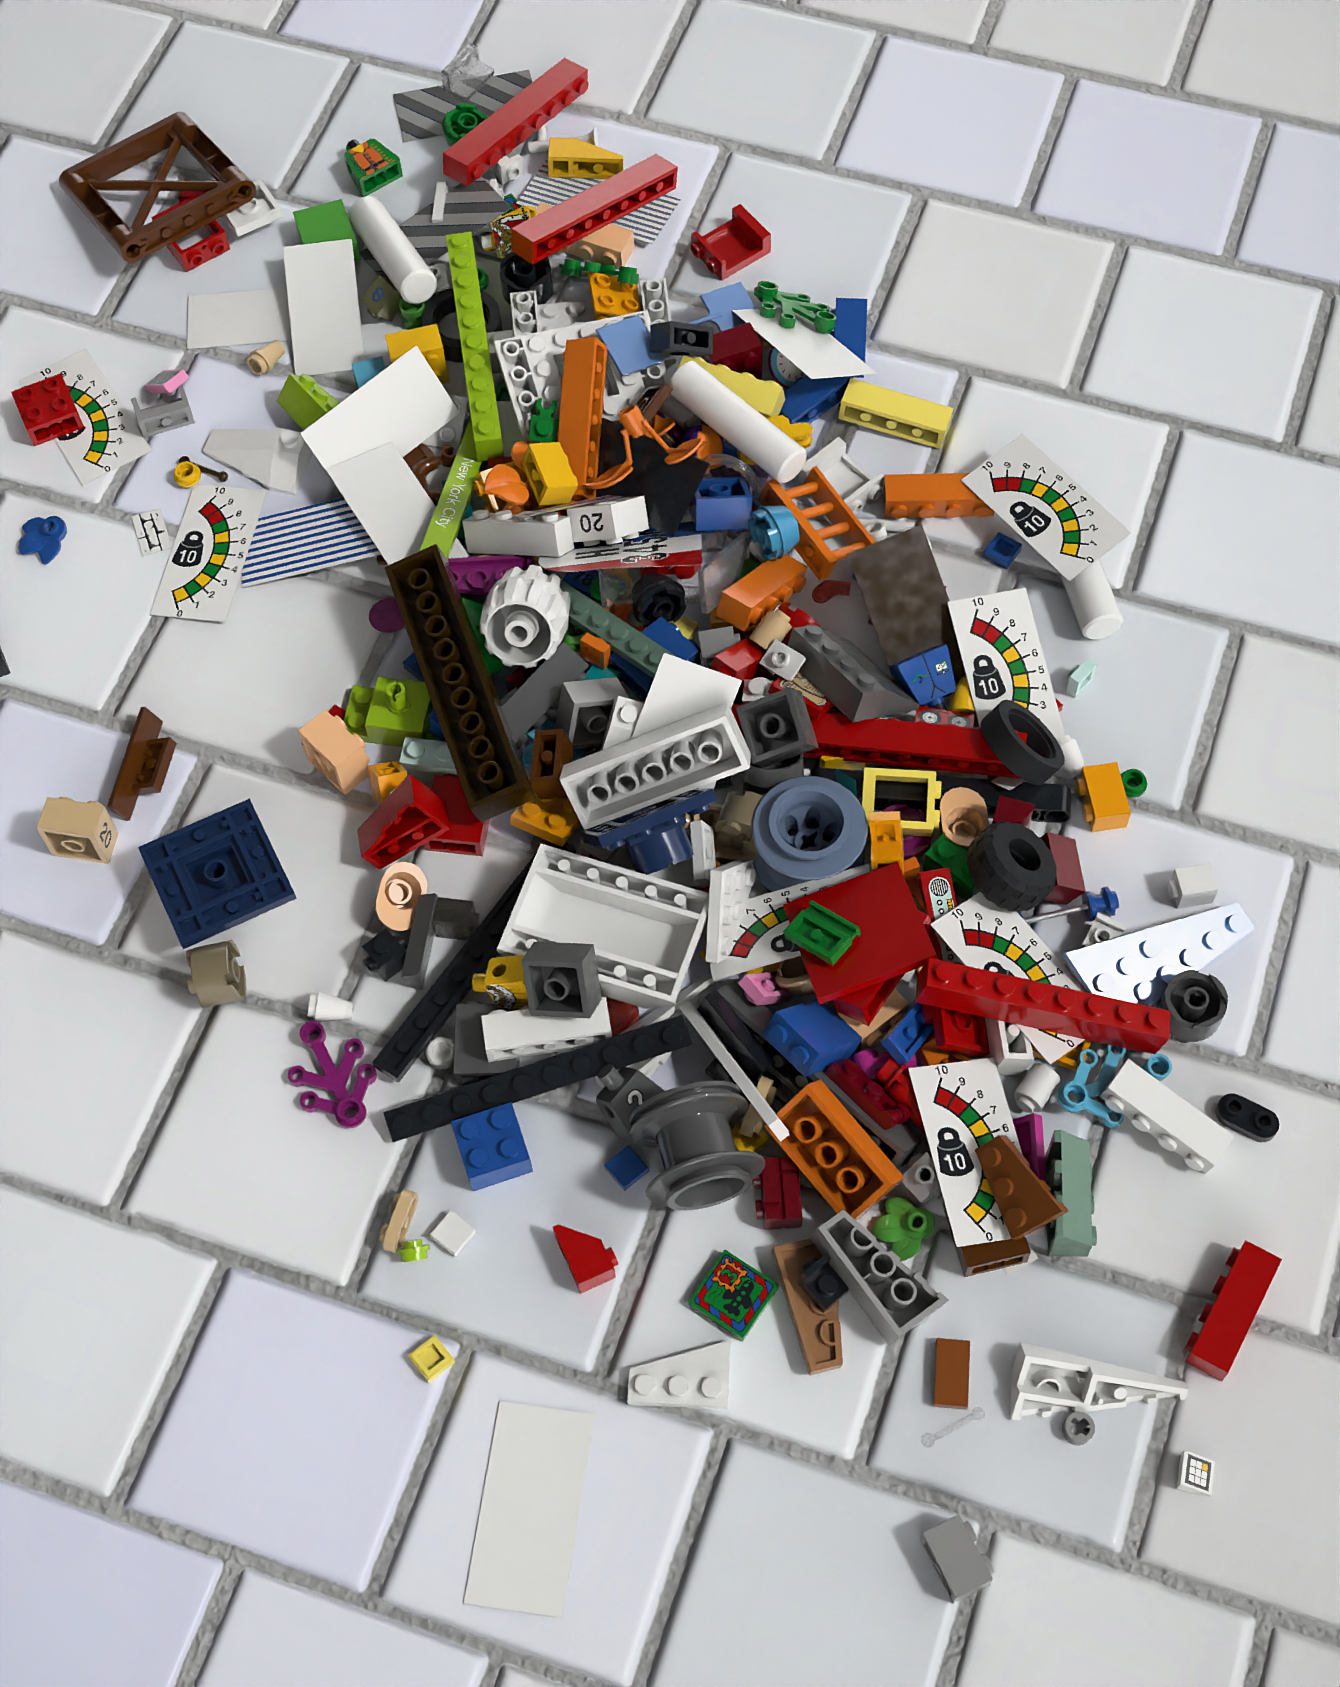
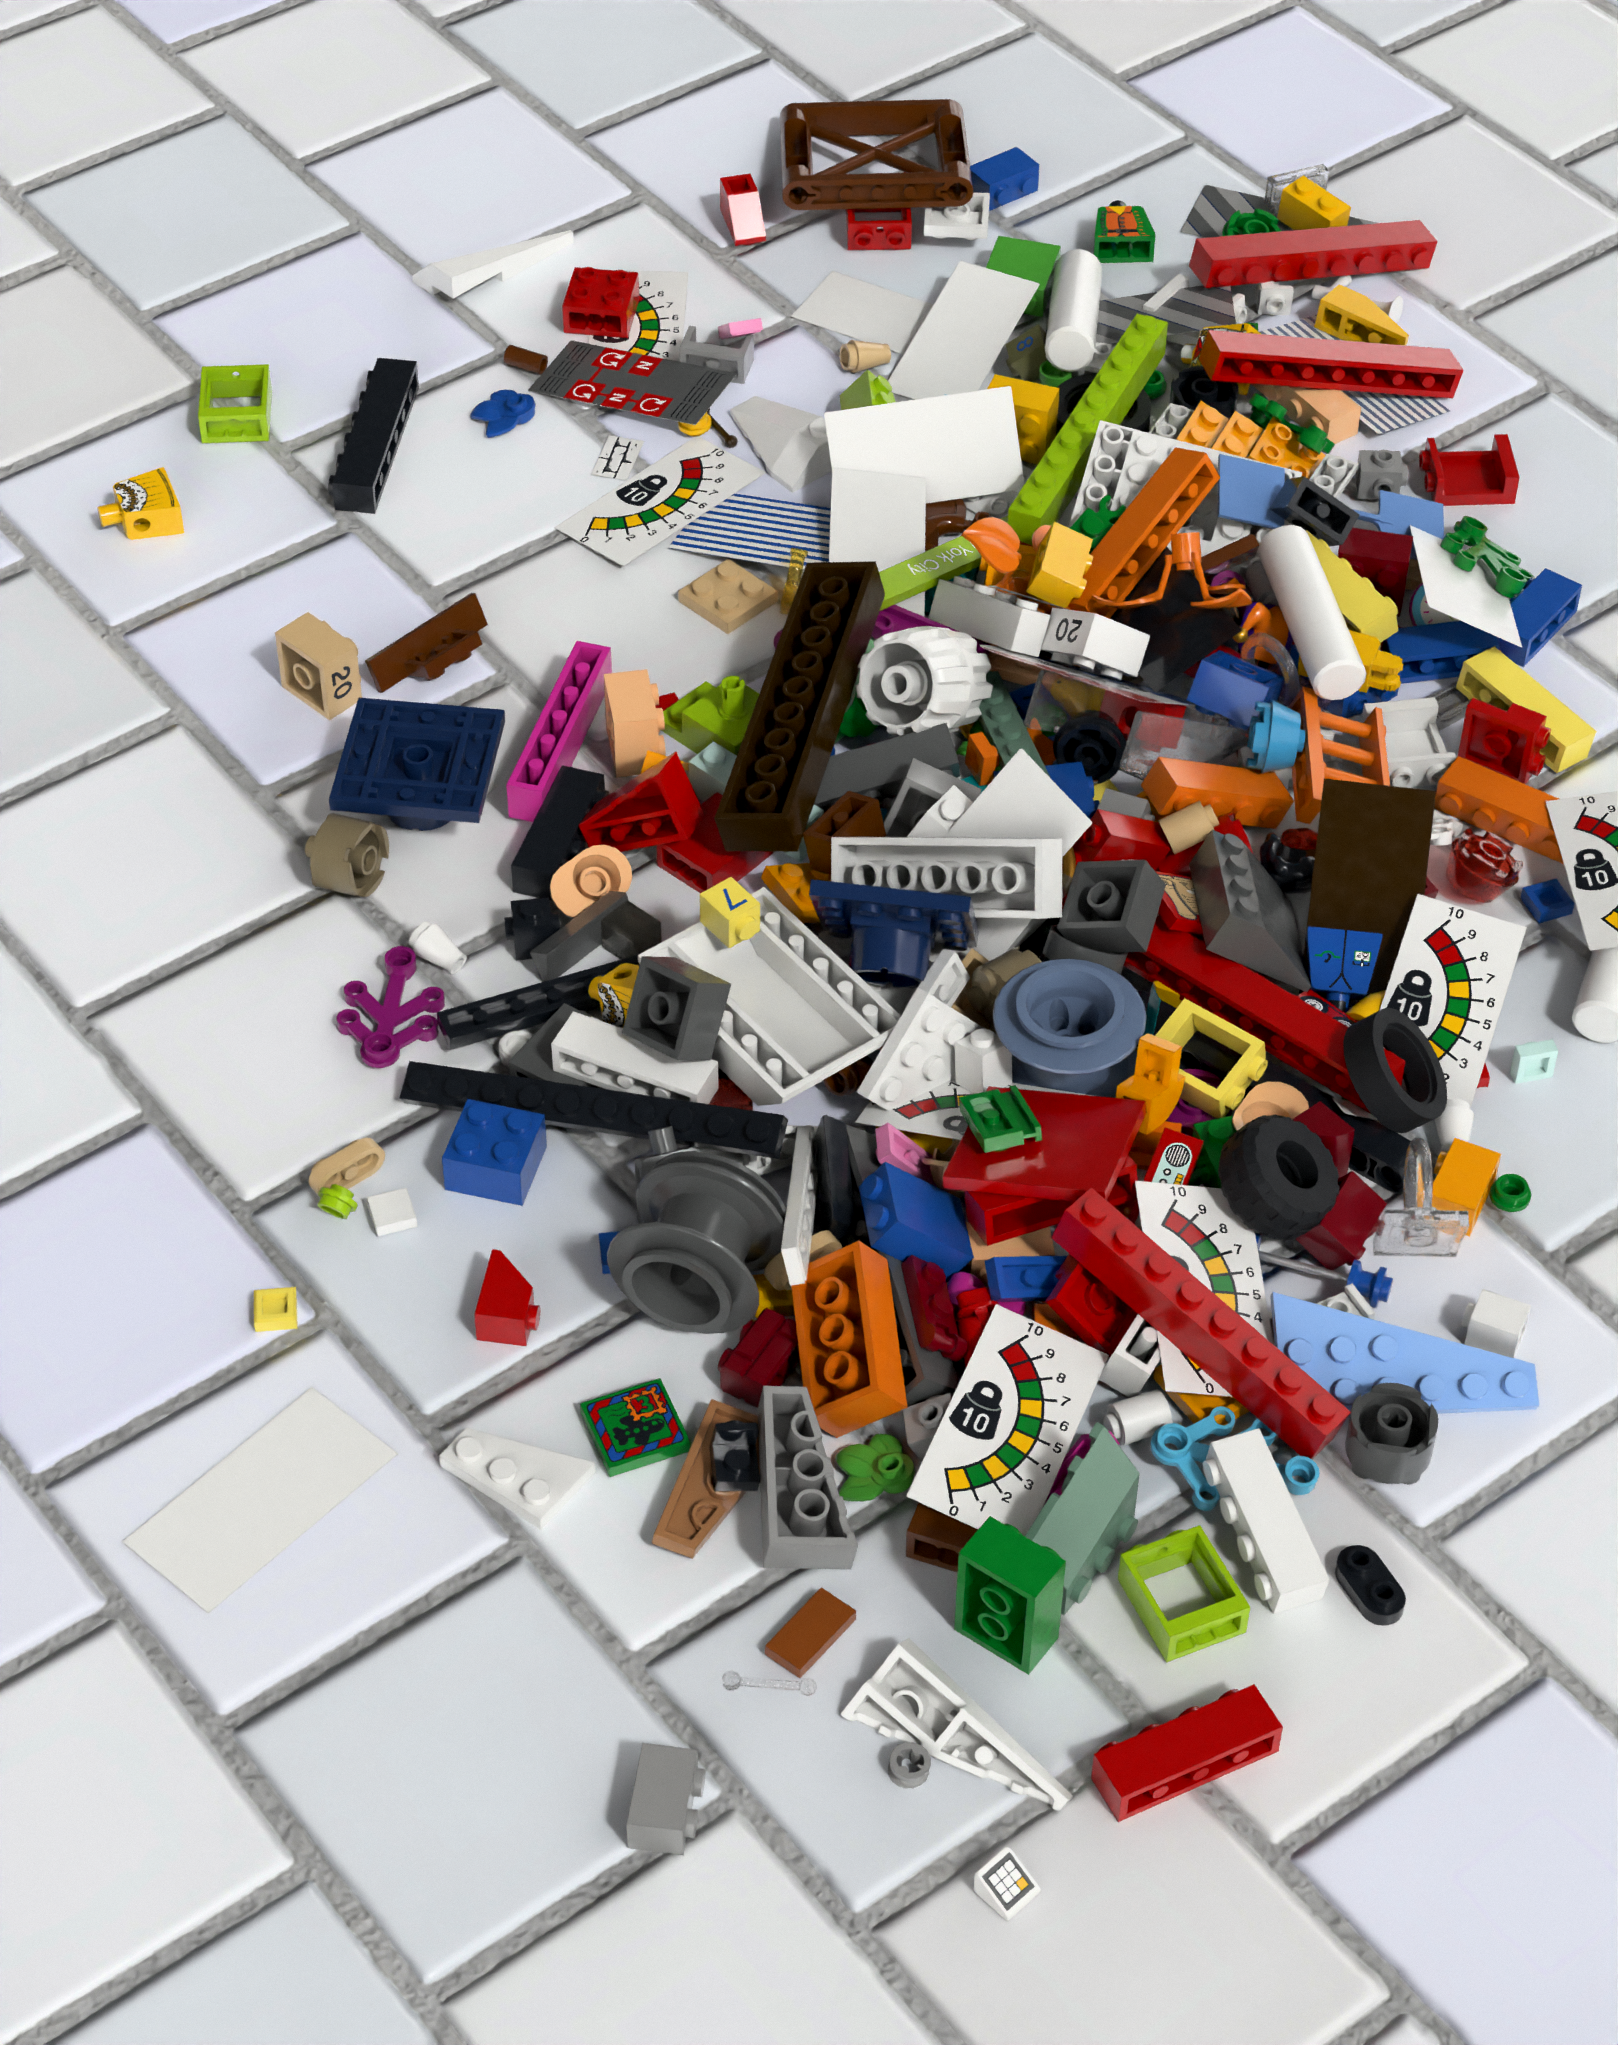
camera: 30 degrees right, 15 degrees down
white bracket [759,639,806,682] -> none
dark orange wing [975,1135,1069,1240] -> none
none -> reddish brown piece [504,345,548,375]
none -> dark pink brick [506,641,612,822]
none -> black brick [511,765,609,901]
none -> dark grey sticker [528,341,737,425]
none -> tan plate [678,559,778,634]
none -> light yellow brick [700,877,760,948]
none -> slope [720,173,766,246]
none -> clear yellow bar [779,548,808,615]
none -> green brick [954,1516,1066,1675]
none -> white brick [955,1028,1012,1094]
none -> blue brick [970,147,1040,211]
none -> lime window [1118,1525,1250,1663]
none -> light orange plate [1176,401,1263,458]
none -> black hair [1259,832,1316,894]
none -> yellow brick [1277,175,1351,230]
none -> light grey brick [1356,450,1408,500]
none -> clear tile [1373,1137,1469,1257]
none -> clear red cone [1446,828,1523,903]
none -> red plate [1458,698,1551,784]

